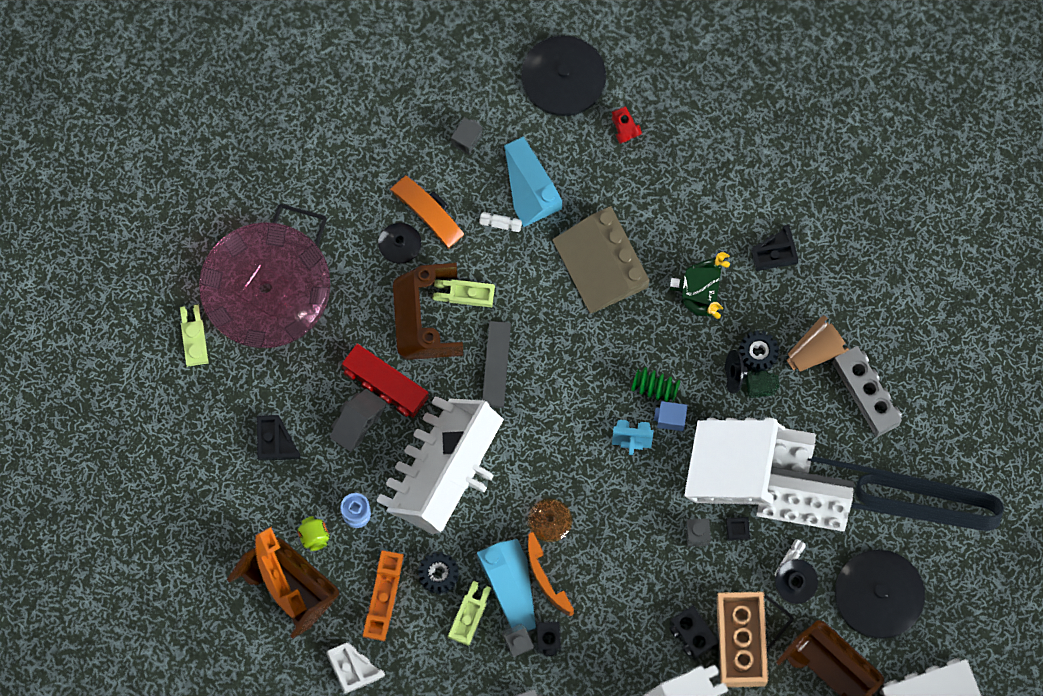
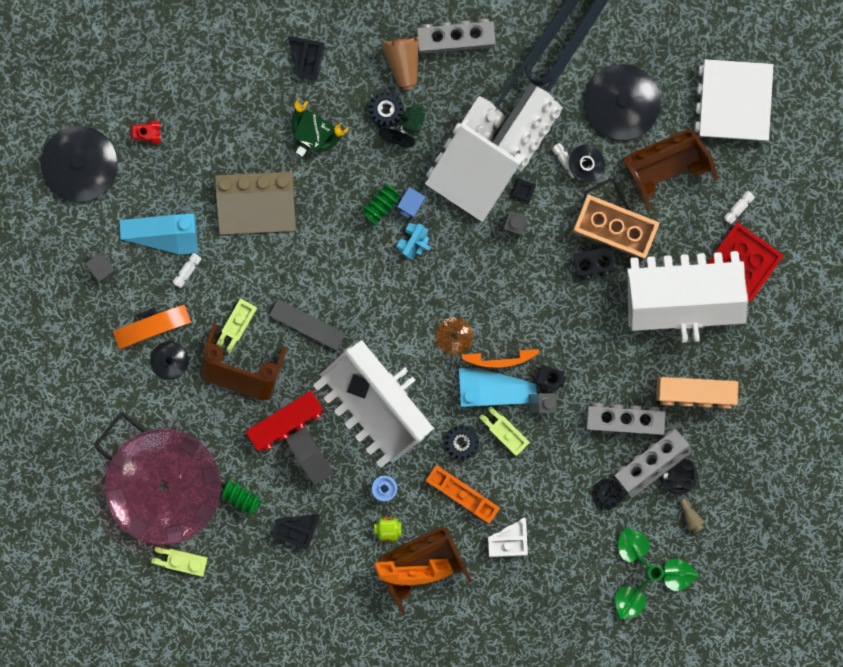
camera: 70 degrees left, 15 degrees up
none -> green piece [221,477,264,517]

